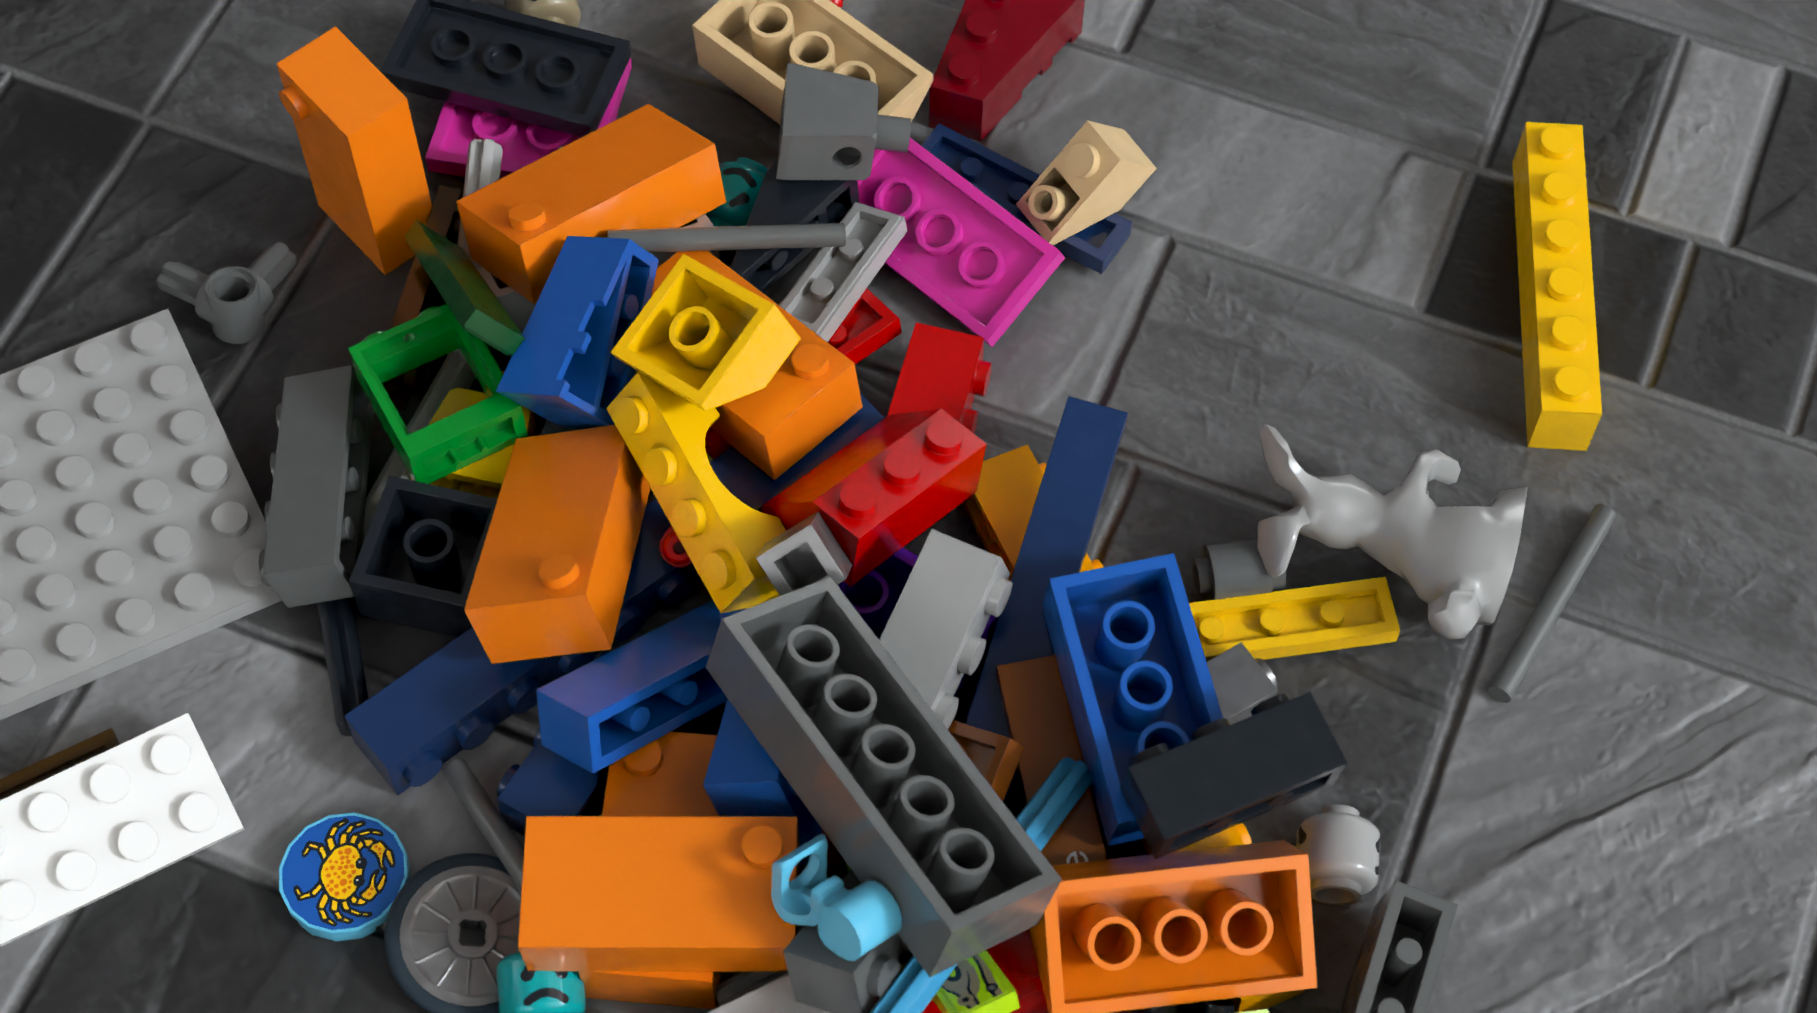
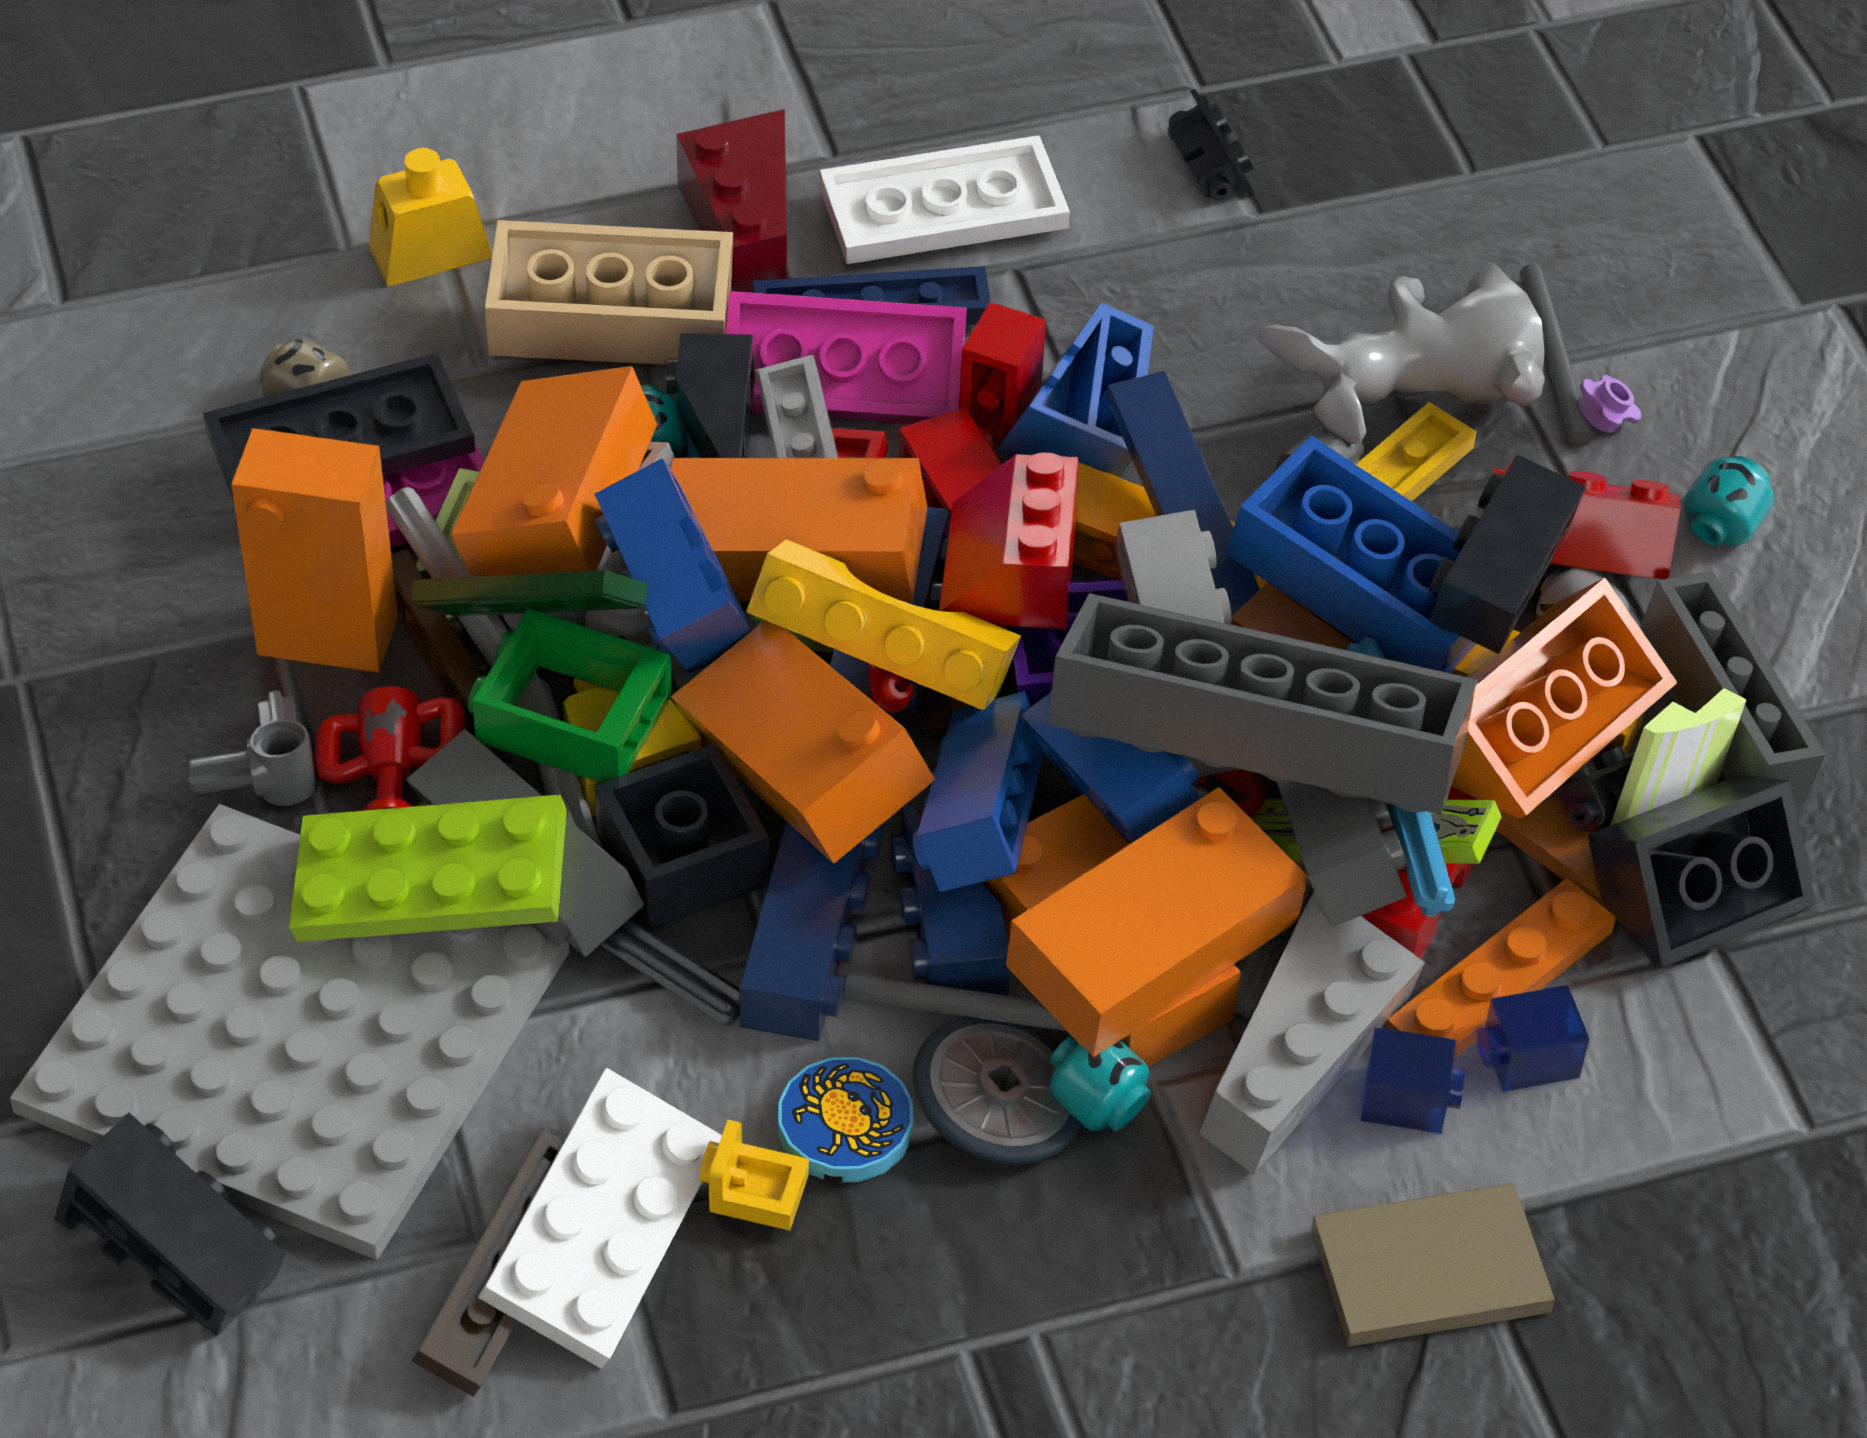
camera: 40 degrees left, 10 degrees down
dark grey bar [607,223,846,253] -> none
yellow slope [611,254,801,411] -> none
flat silver brick [756,512,852,596] -> none
medium azure leg [771,834,902,961] -> none
dark grey torso [776,63,911,180] -> none
tan slope [1016,120,1157,245] -> none
yellow brick [1513,122,1602,451] -> none
none -> lime plate [289,794,567,942]
none -> red piece [314,686,466,811]
none -> yellow bracket [700,1120,809,1231]
none -> white plate [819,135,1070,265]
none -> red brick [959,302,1046,446]
none -> blue wedge [997,302,1154,477]
none -> black hinge [1167,89,1255,201]
none -> red slope [1492,462,1681,579]
none -> medium lavender plate [1579,375,1641,433]
none -> teal head [1683,456,1775,546]

